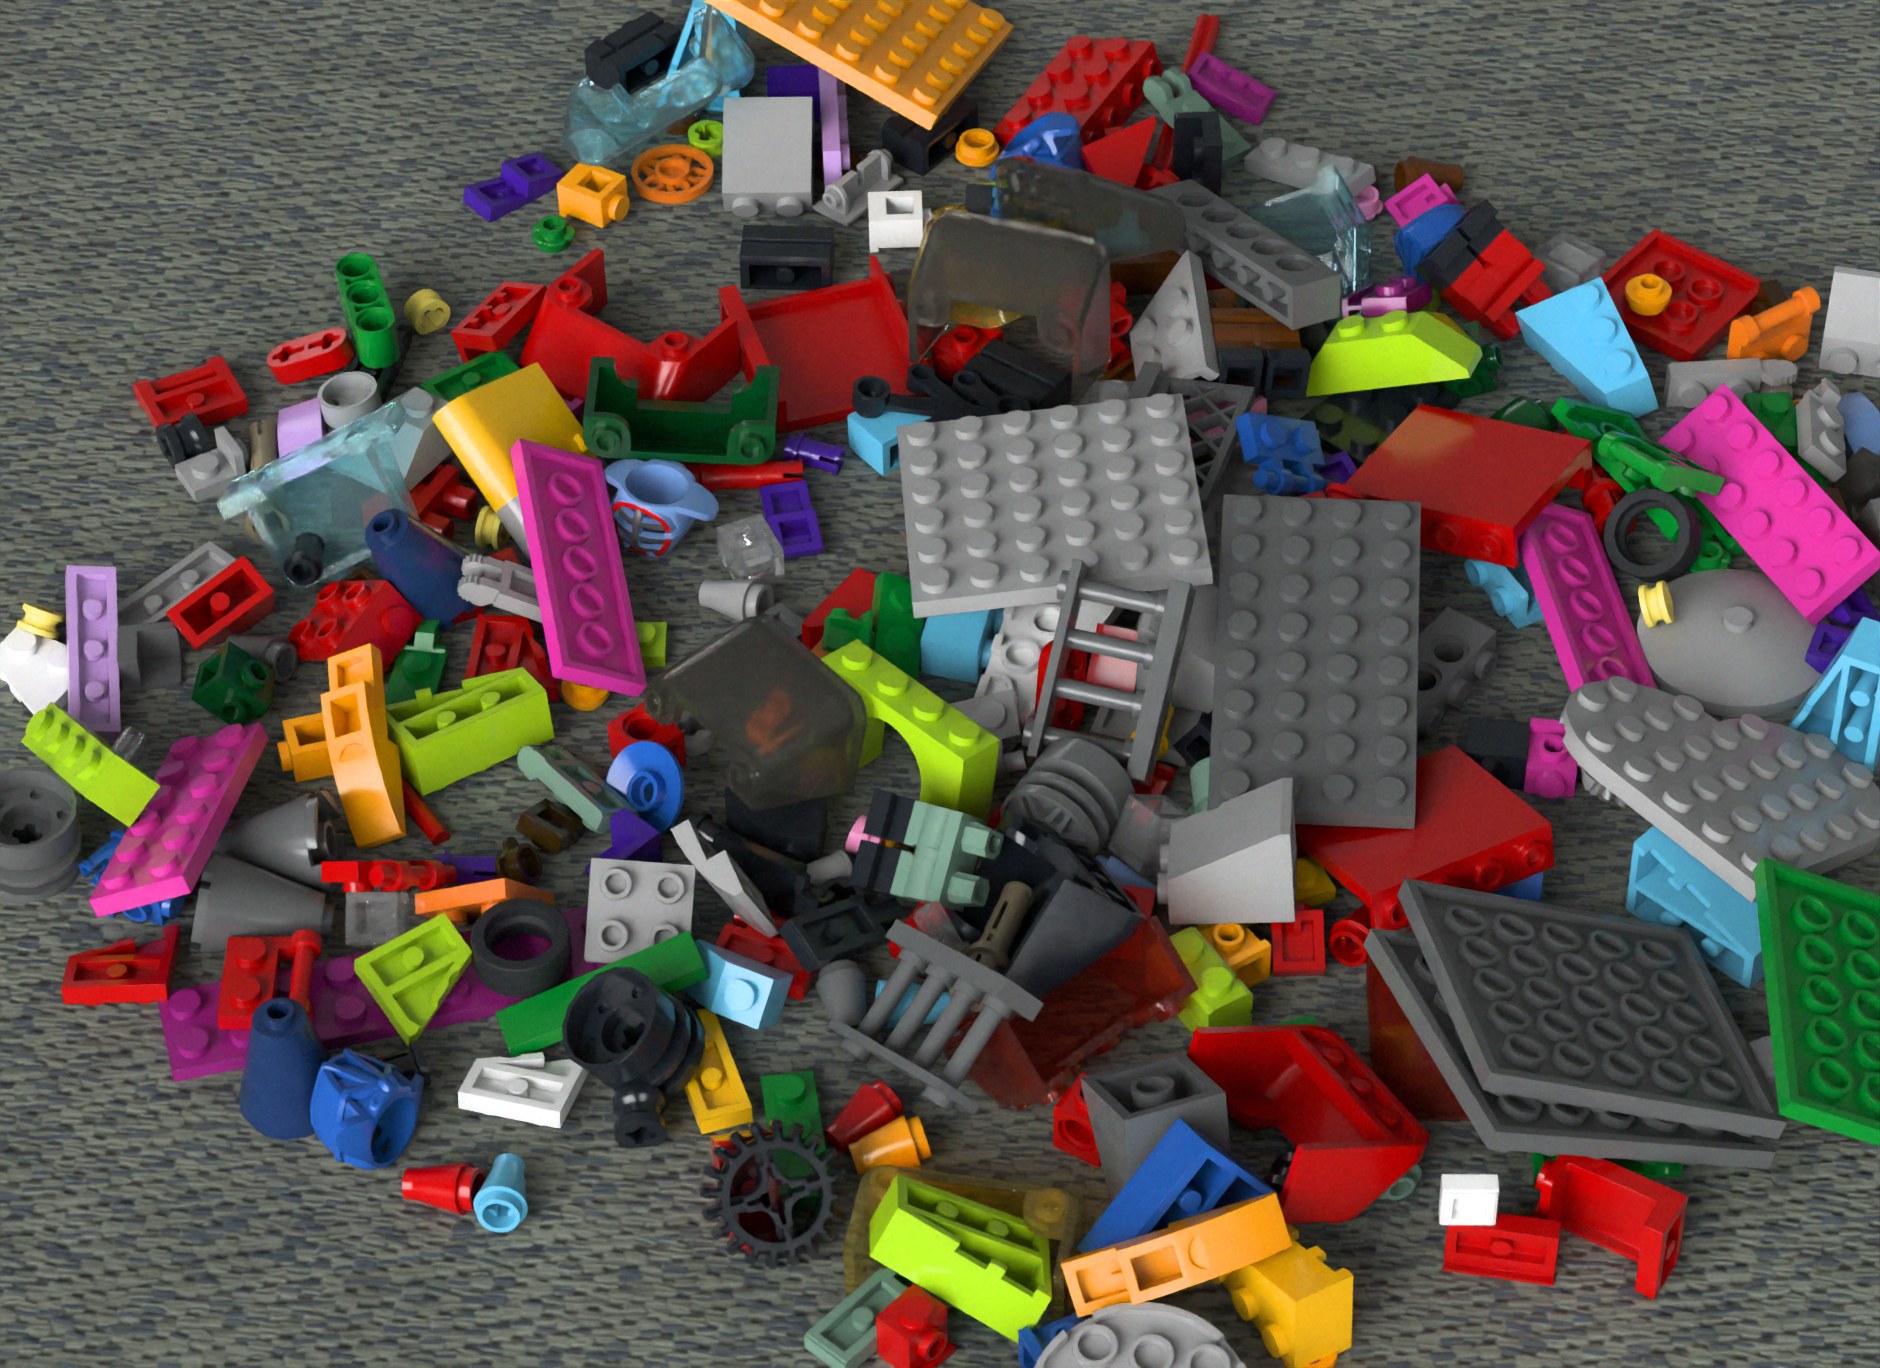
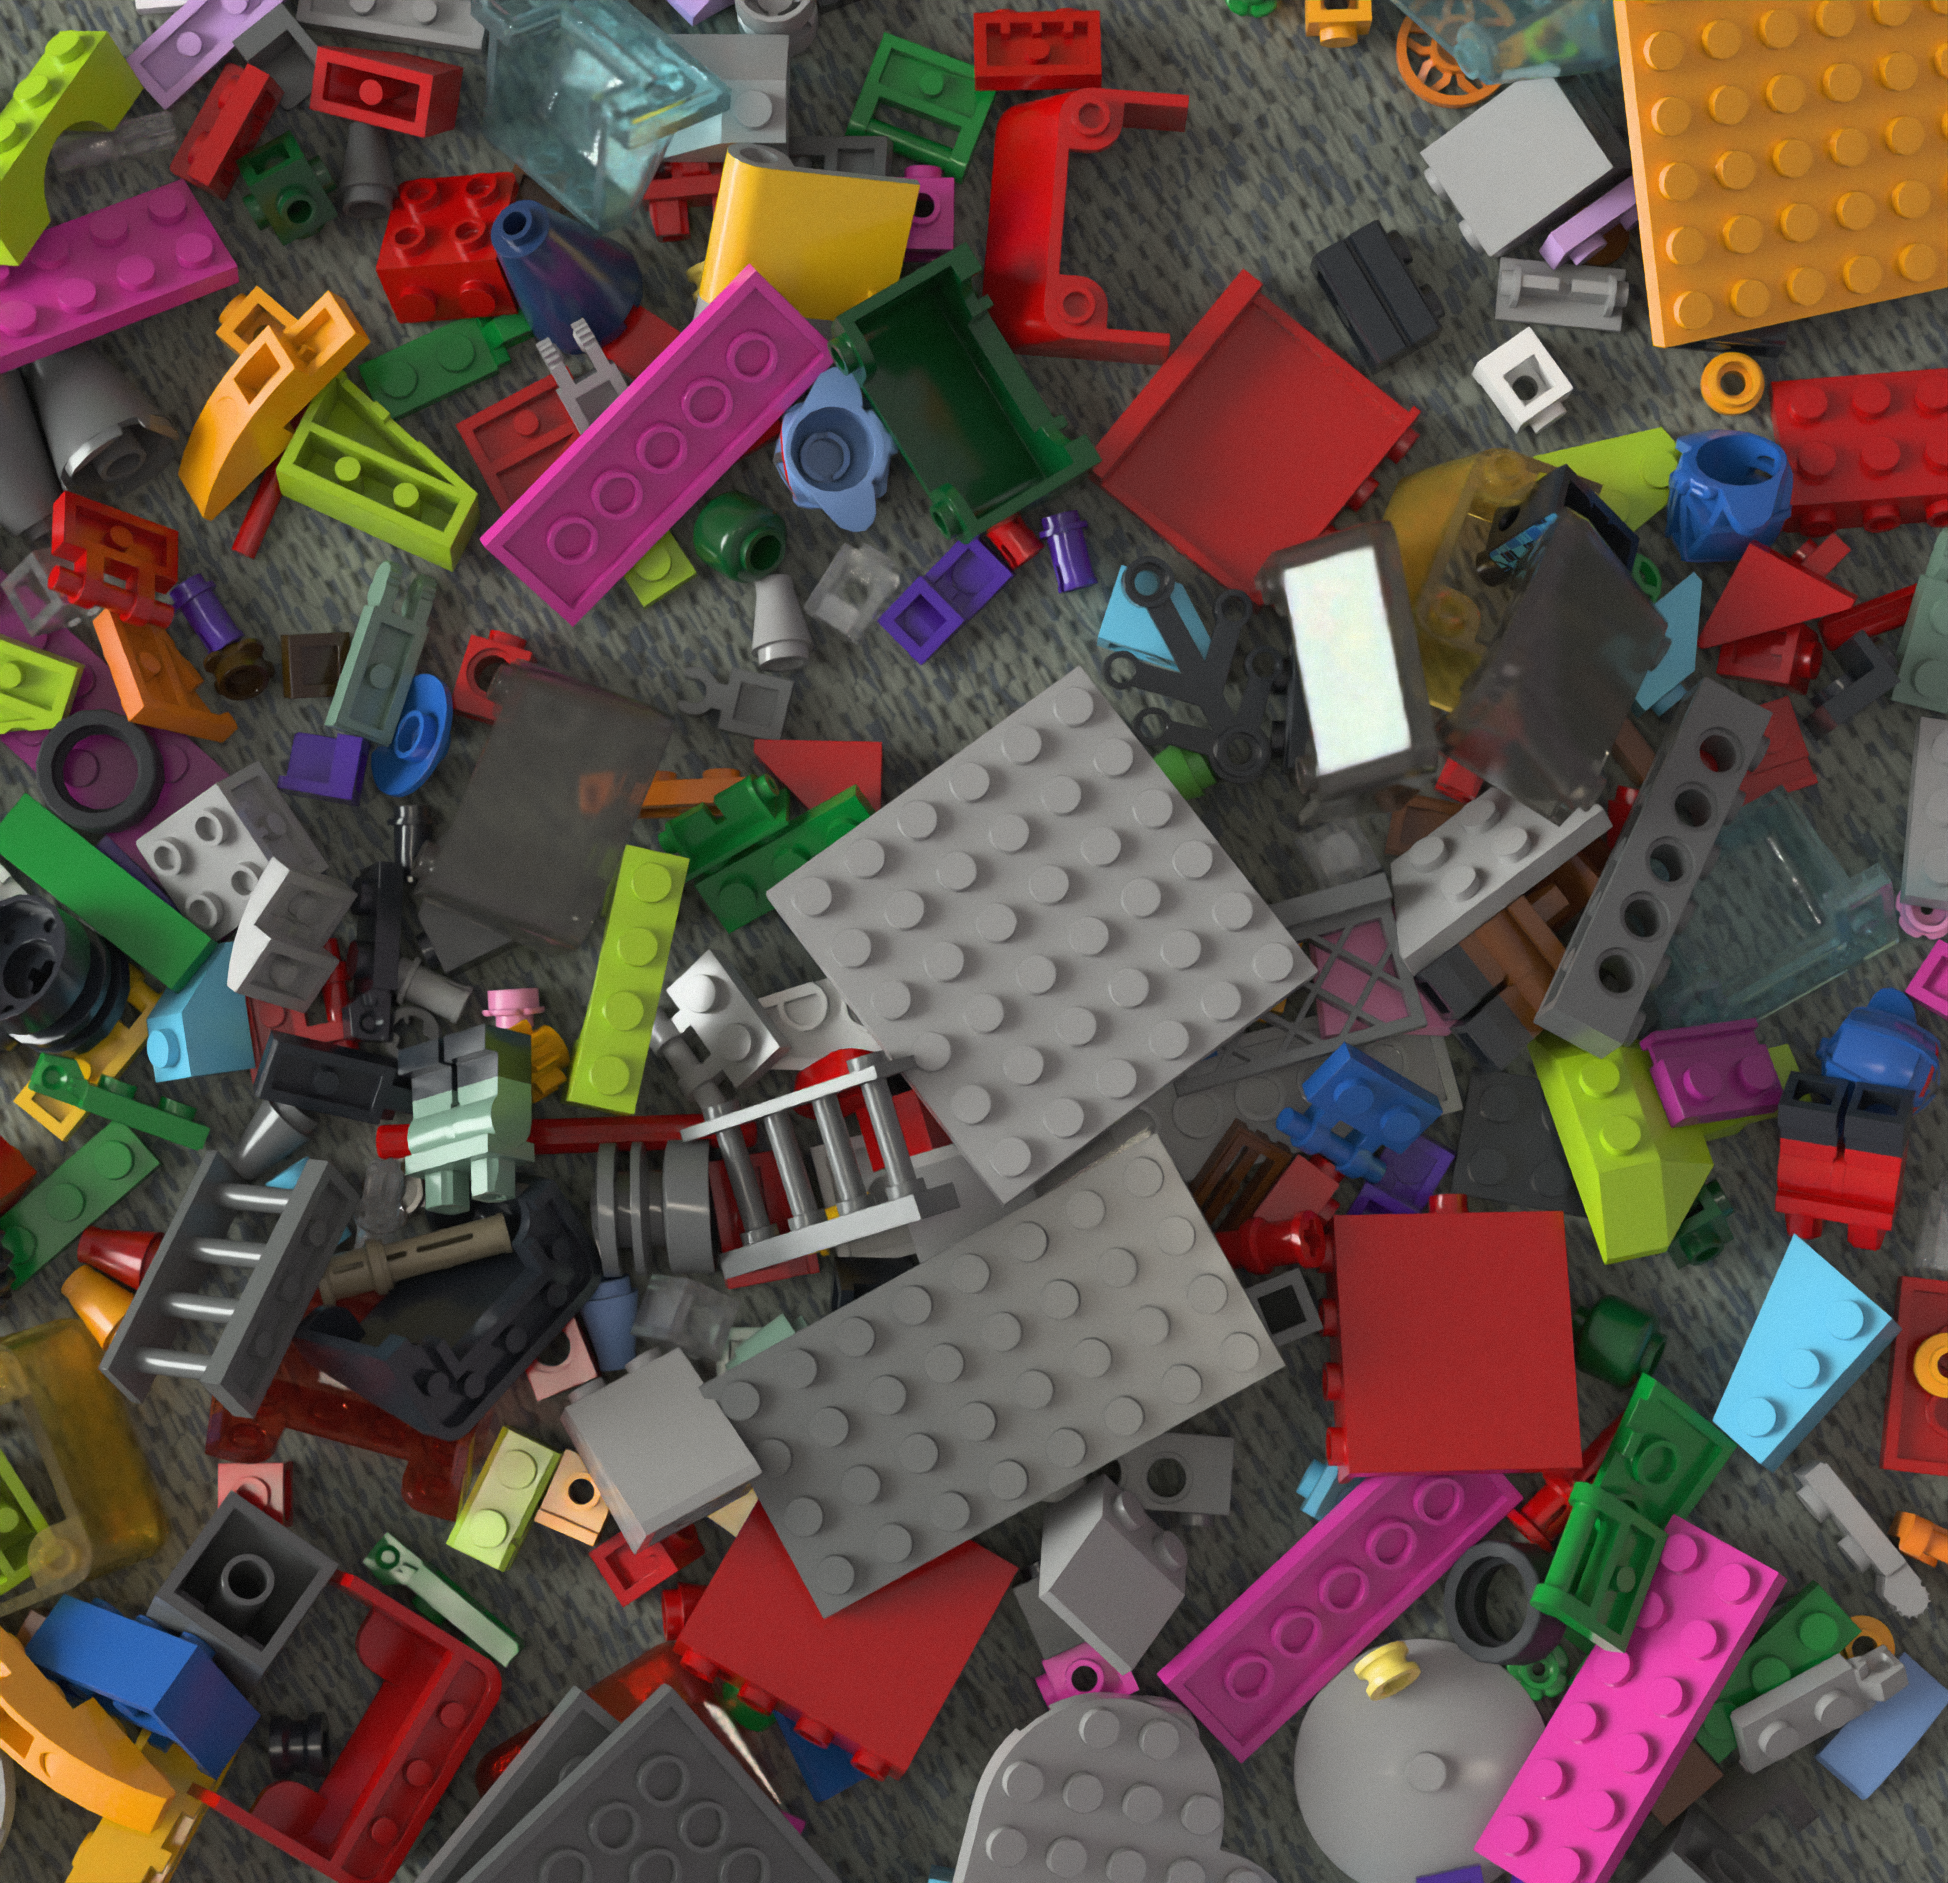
camera: 60 degrees right, 40 degrees up
black pin [284,532,325,585] -> none
none -> green hinge [28,1052,210,1151]
none -> red bracket [170,62,285,202]
none -> dark green head [693,490,788,584]
none -> light grey slope [1039,1474,1188,1676]

